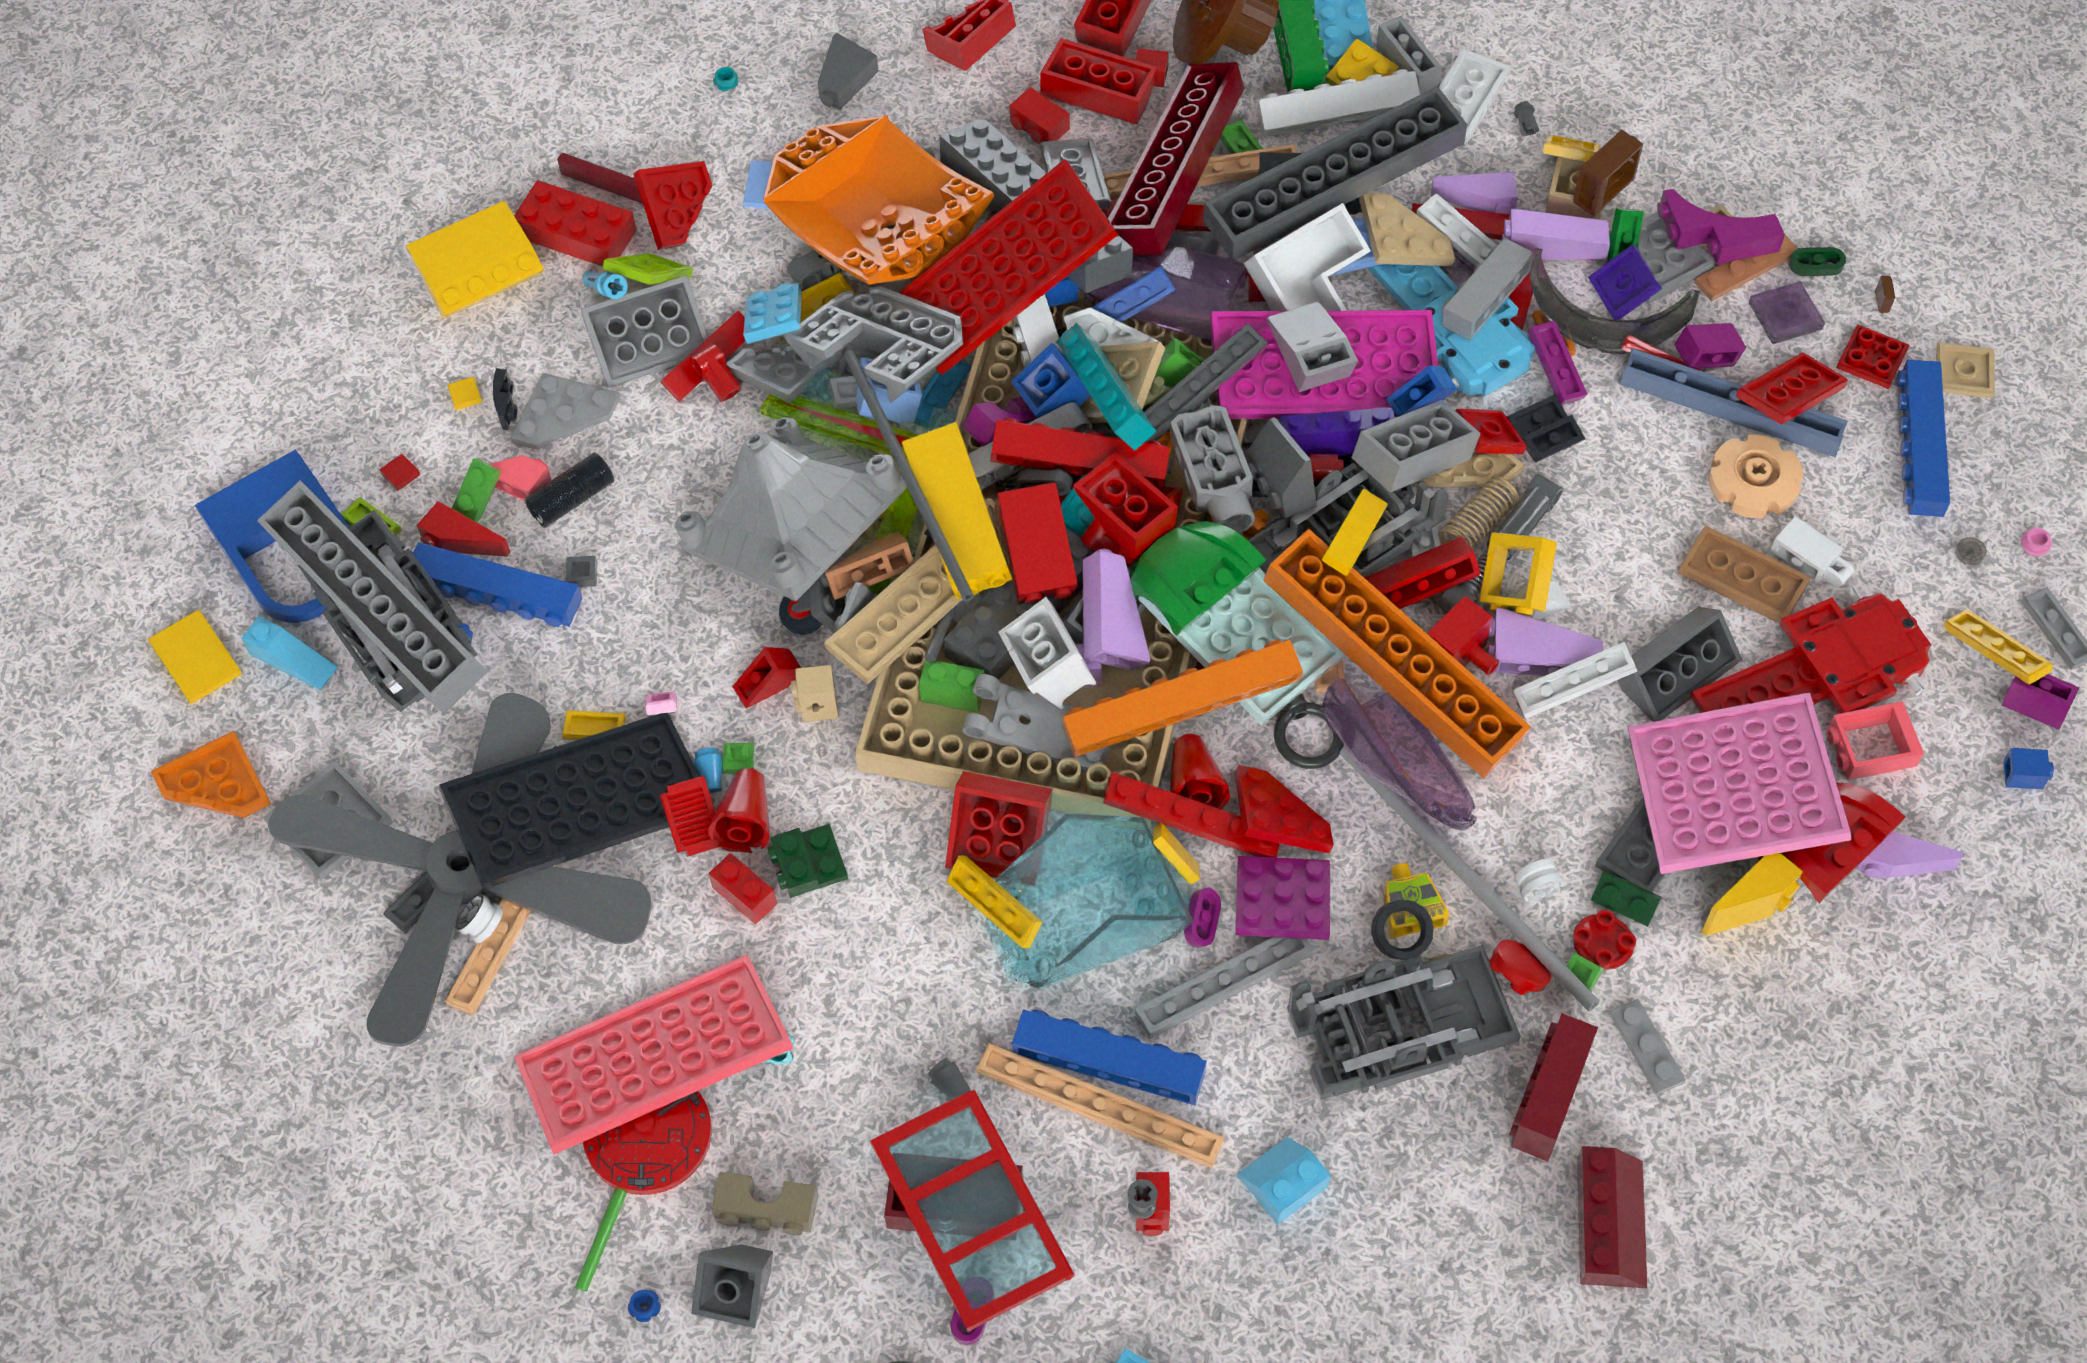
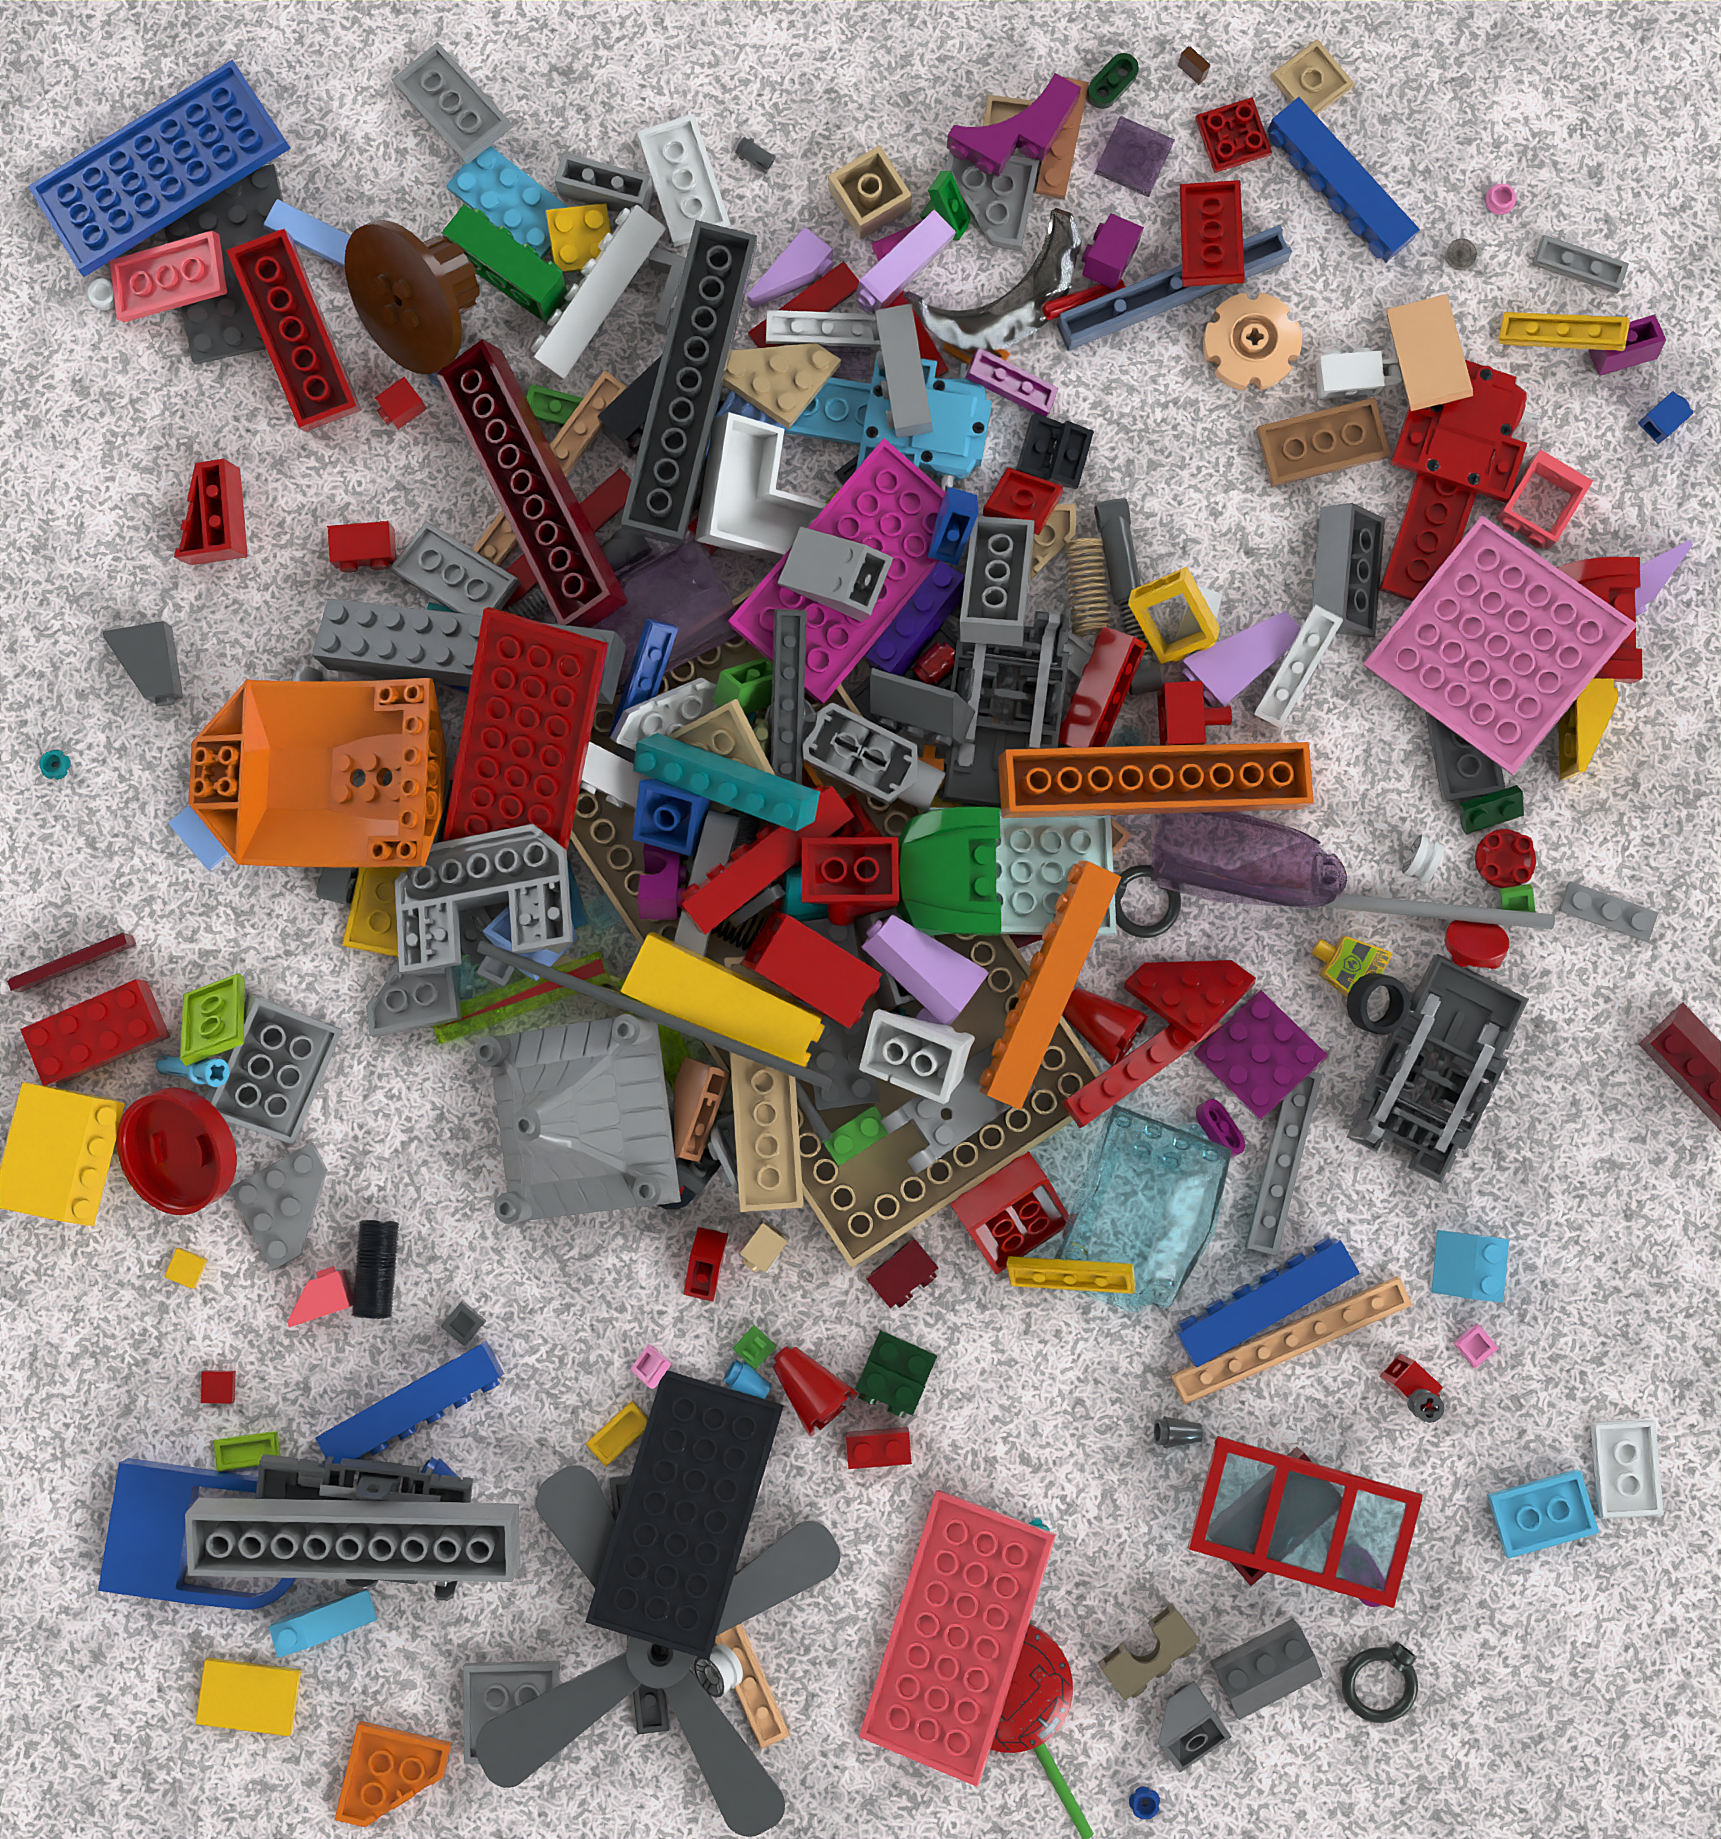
camera: 50 degrees left, 25 degrees up
red slope [416,501,511,557] -> none
bright green plate [452,458,501,522] -> none
black slope [493,368,518,430] -> none
red plate [633,161,713,250] -> none
red window [659,776,719,857] -> none
red tile [660,310,746,402] -> none
red piece [689,344,742,402] -> none
medium azure plate [743,282,802,344] -> none
red slope [1040,38,1158,125] -> none
yellow tile [1153,822,1200,885] -> none
yellow tile [1321,488,1388,576] -> none
dark red brick [1509,1013,1599,1162] -> none
yellow tile [1543,134,1600,162] -> none
reddish brown window [1573,129,1643,217] -> none
dark purple plate [1588,244,1663,321] -> none
none -> red brick [117,1087,237,1215]
none -> dark red brick [866,1237,938,1308]
none -> dark grey slope [1210,1618,1323,1720]
none -> light nougat tile [1386,294,1473,411]
none -> bright pink tile [1453,1323,1499,1368]

